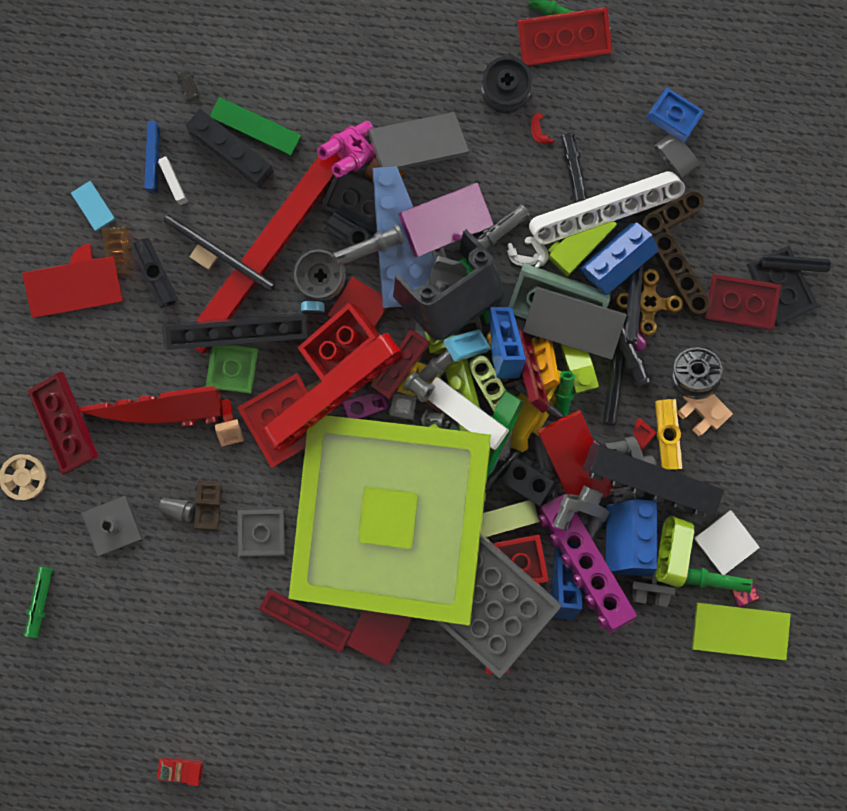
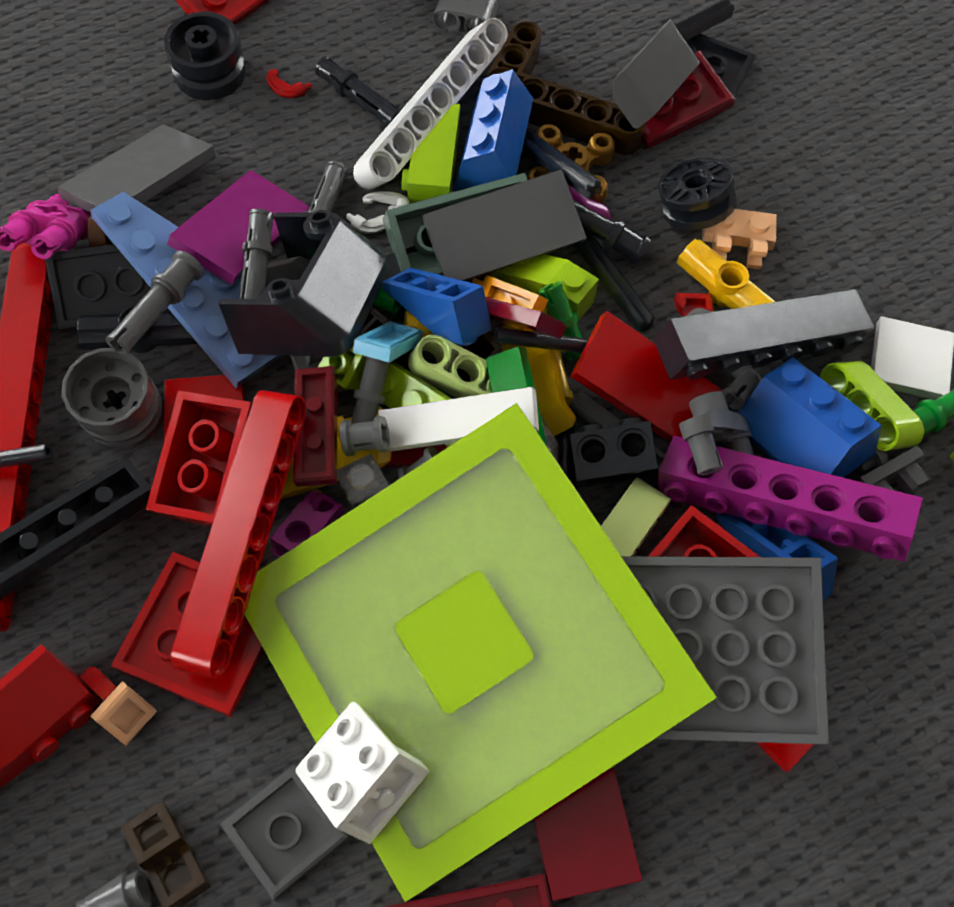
camera: 40 degrees left, 20 degrees down
bright green tile [206,345,259,394] -> none
medium azure tile [301,301,325,313] -> none
none -> dark grey pin [239,208,274,299]
none -> white bracket [295,702,430,844]
none -> dark grey piece [613,19,700,129]

